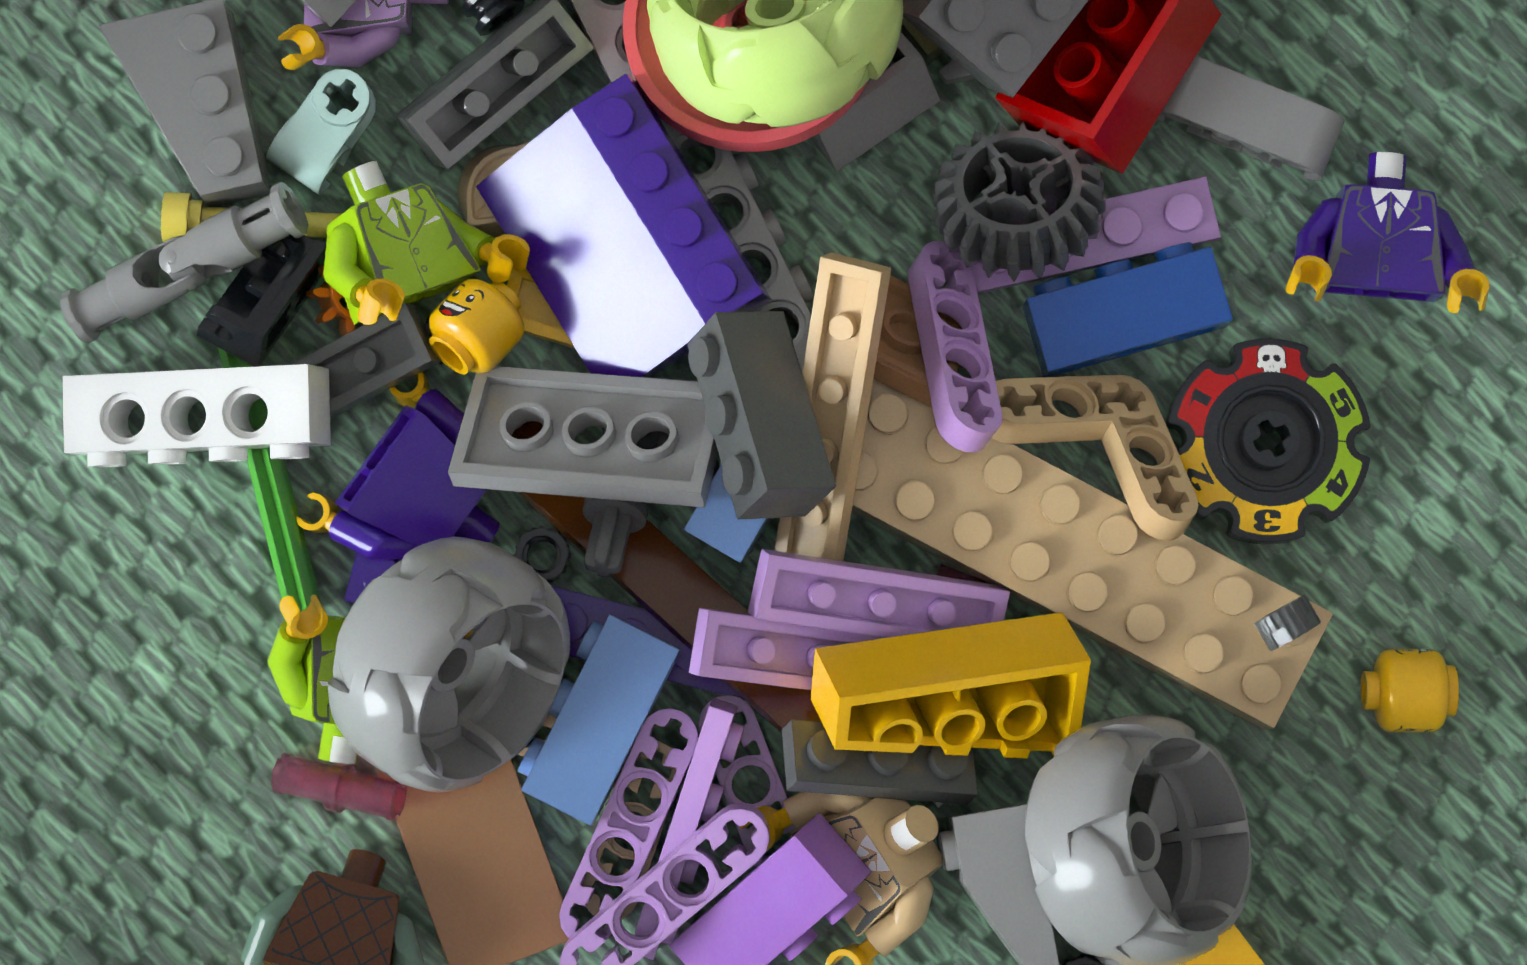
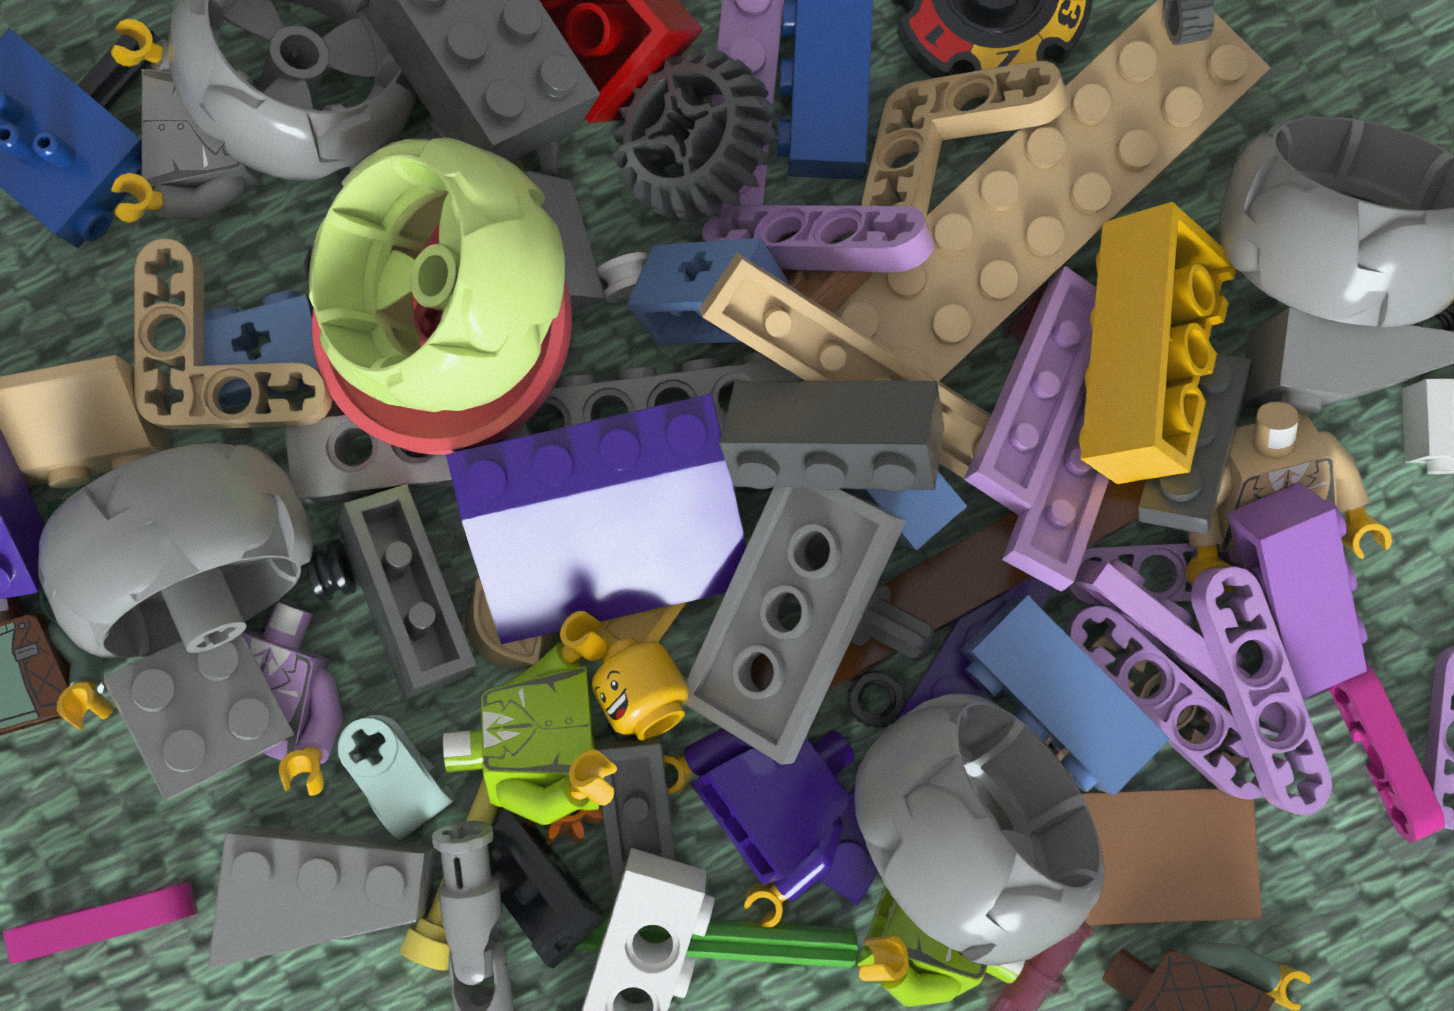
camera: 70 degrees left, 0 degrees up
none -> white bush [597,252,649,303]
none -> medium blue brick [627,238,788,345]

